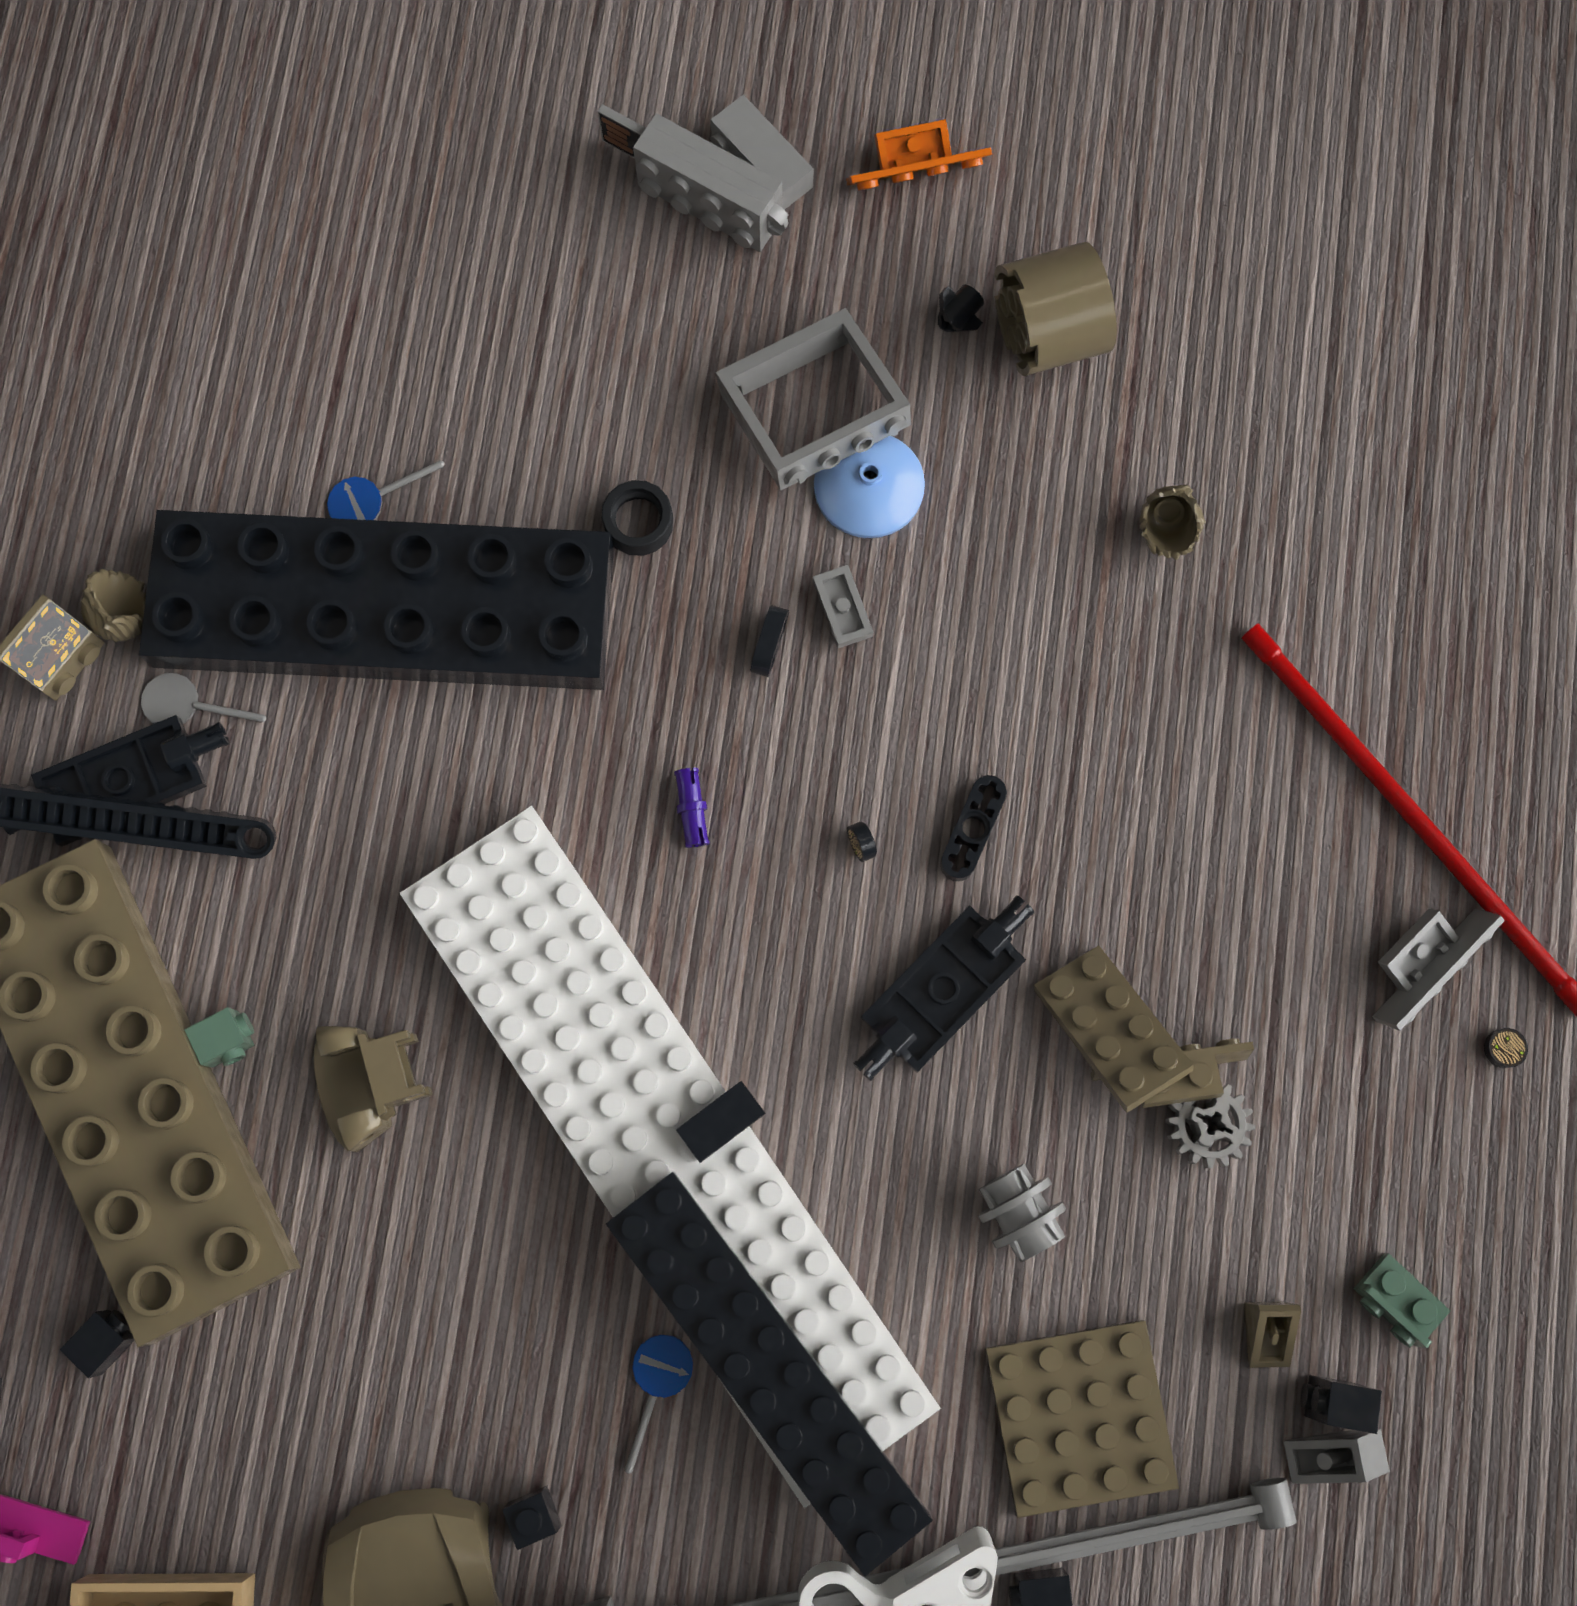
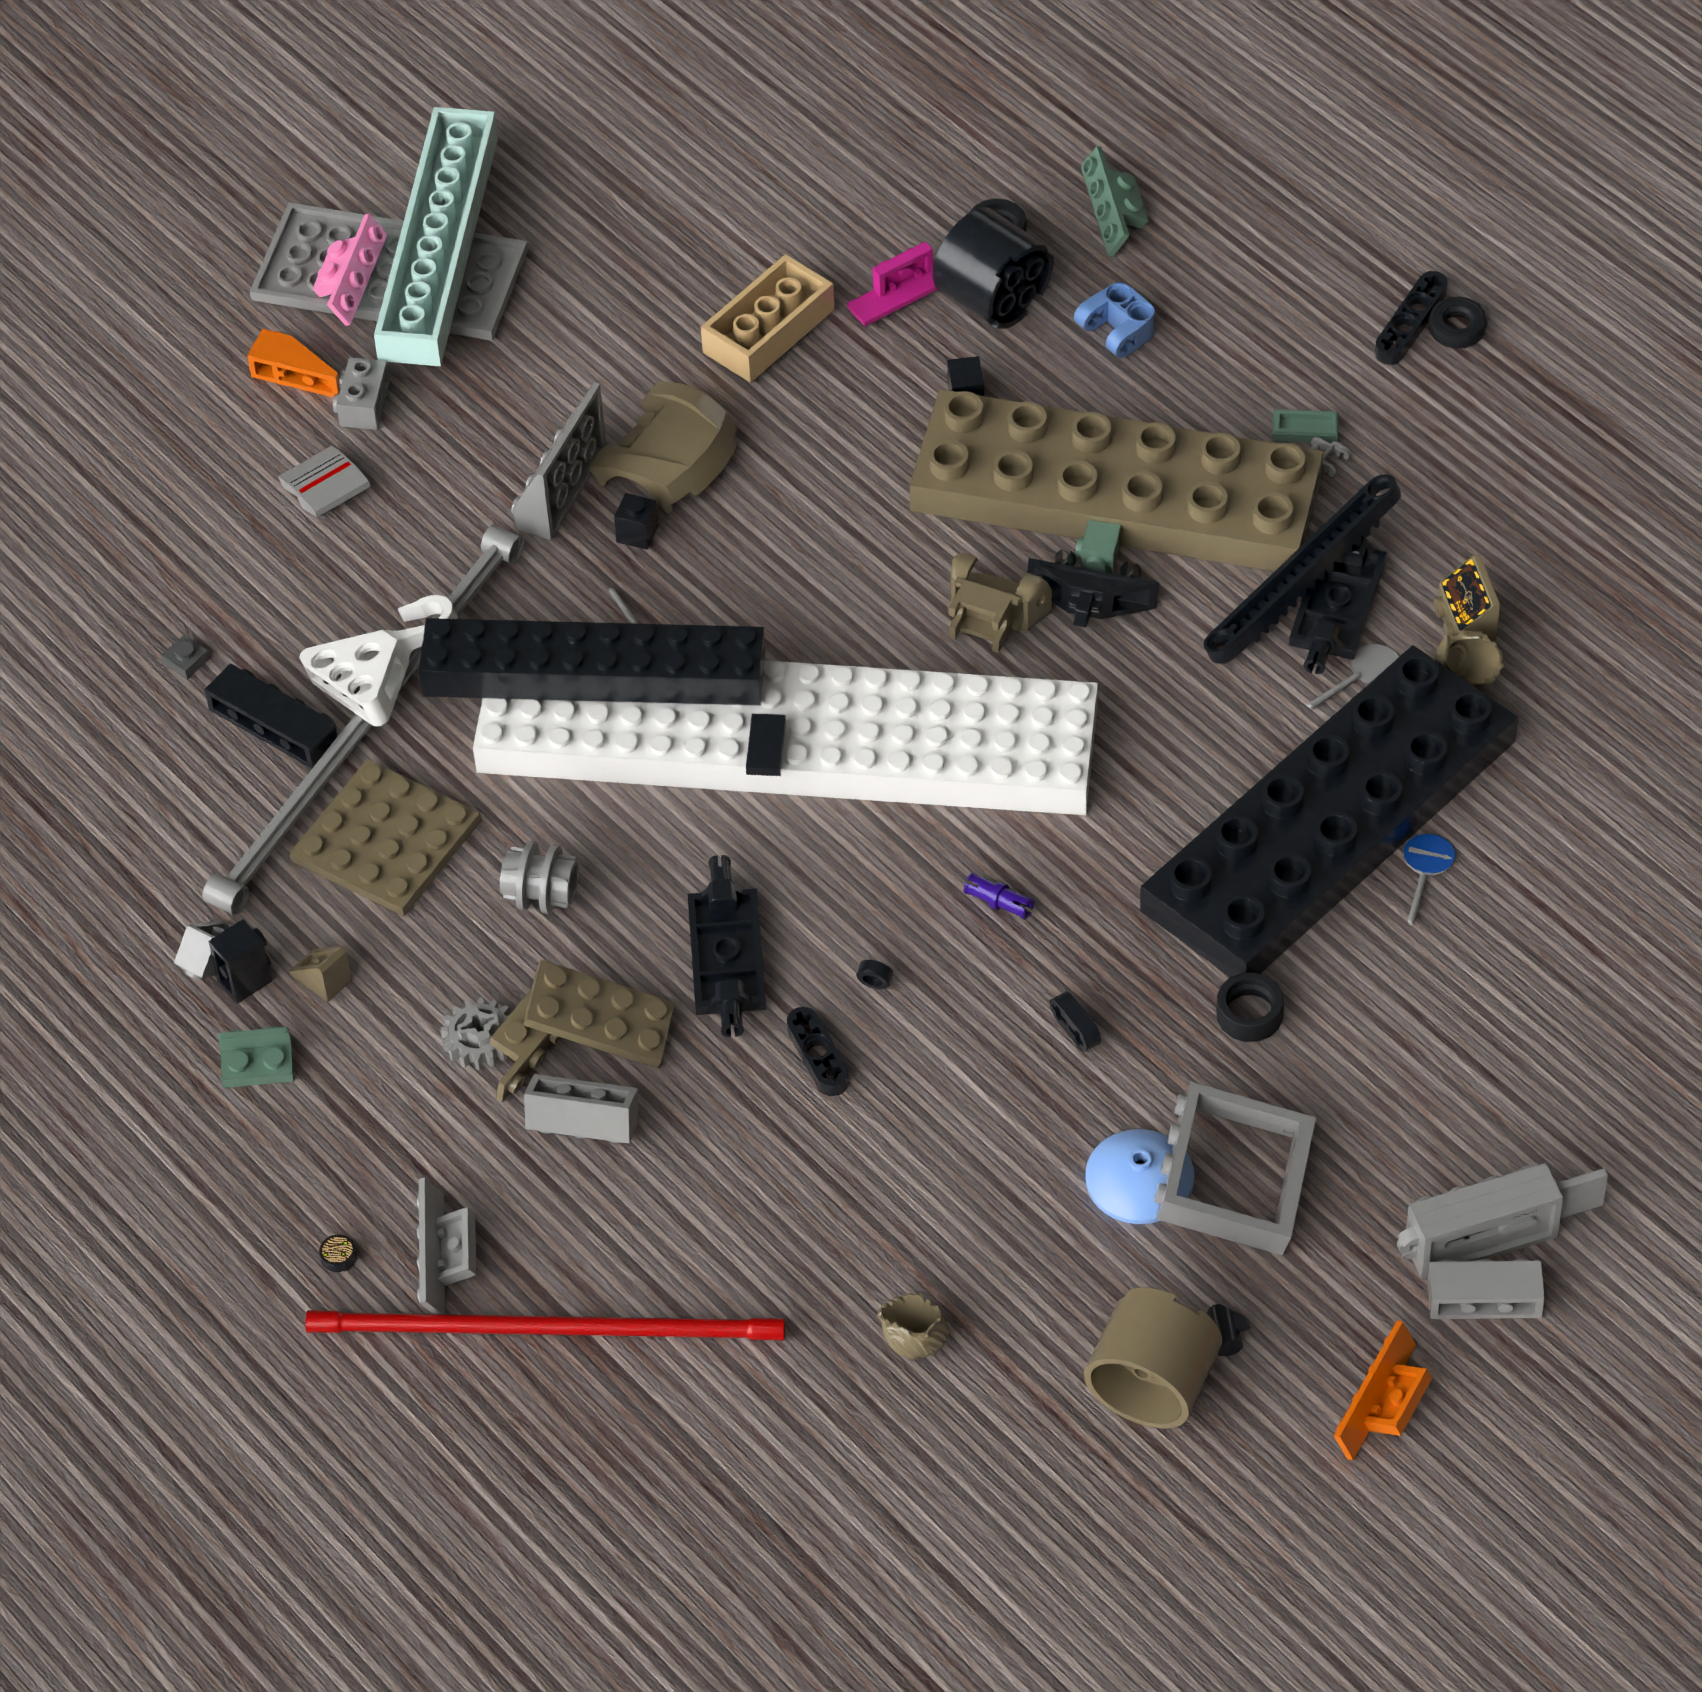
camera: 135 degrees right, 25 degrees down
light grey plate [812,565,874,649] -> none
none -> light grey brick [524,1074,639,1144]
none -> black connector [1027,549,1159,628]

